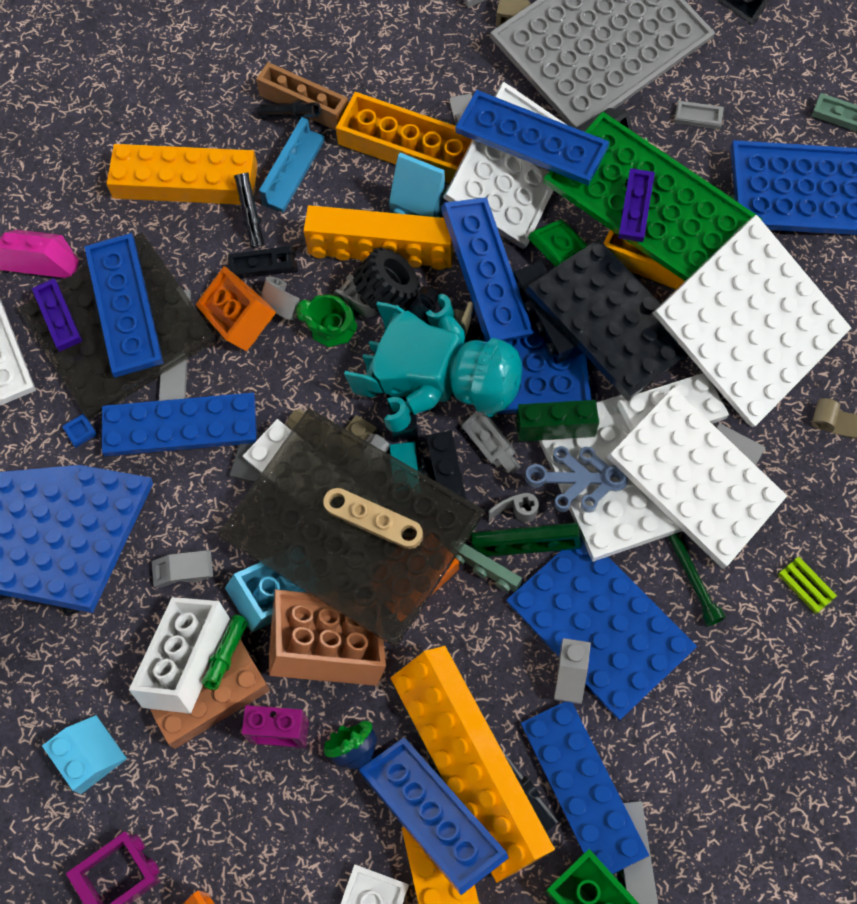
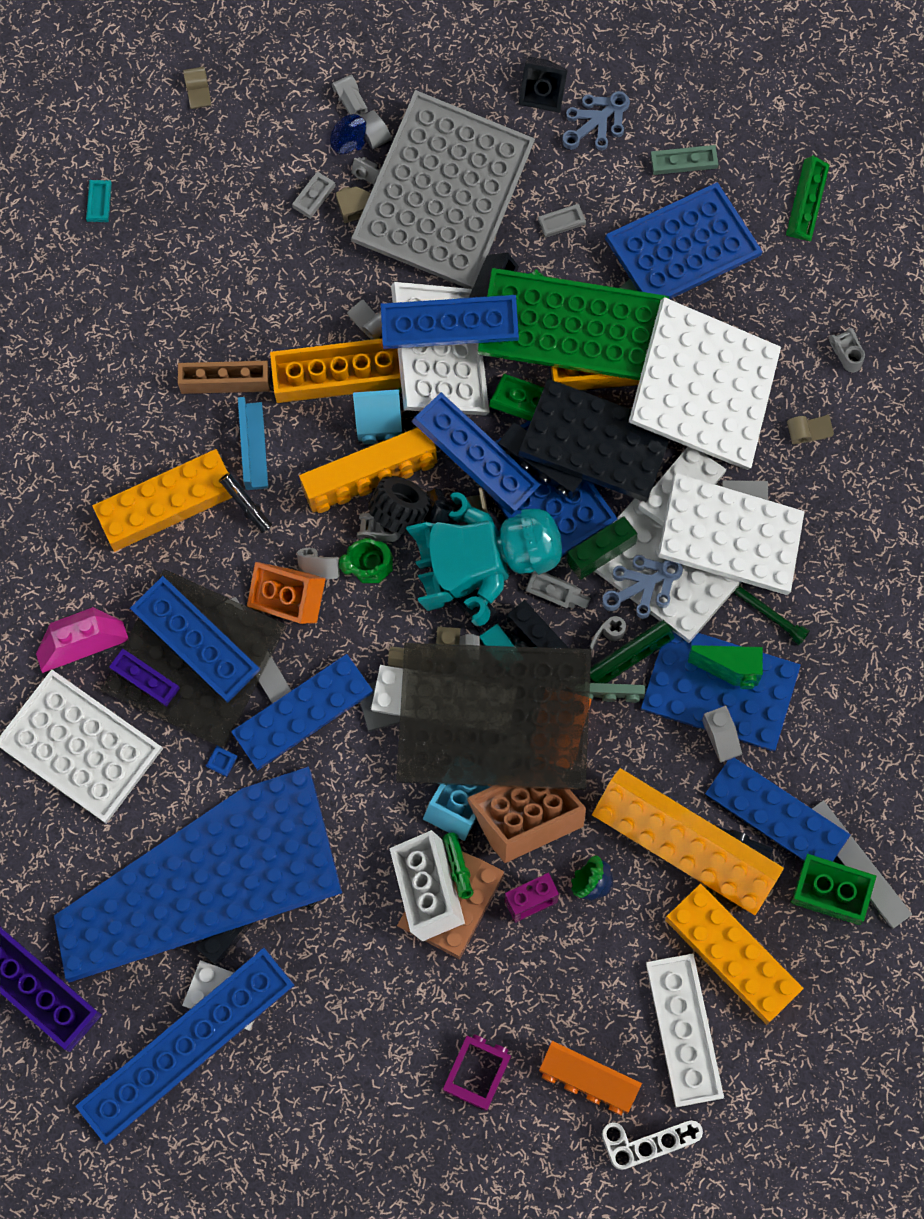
camera: 30 degrees left, 5 degrees up
medium azure slope [42,715,127,794] -> none
light grey slope [152,550,213,587] -> none
black plate [228,246,298,279] -> none
black pin [257,101,321,120] -> none
tan plate [323,488,423,549] -> none
blue plate [359,737,508,895] -> none
dark purple plate [618,168,655,242] -> none
lime tile [778,556,837,614] -> none
none -> sand blue plant [562,91,630,150]
none -> green slope [688,645,763,689]

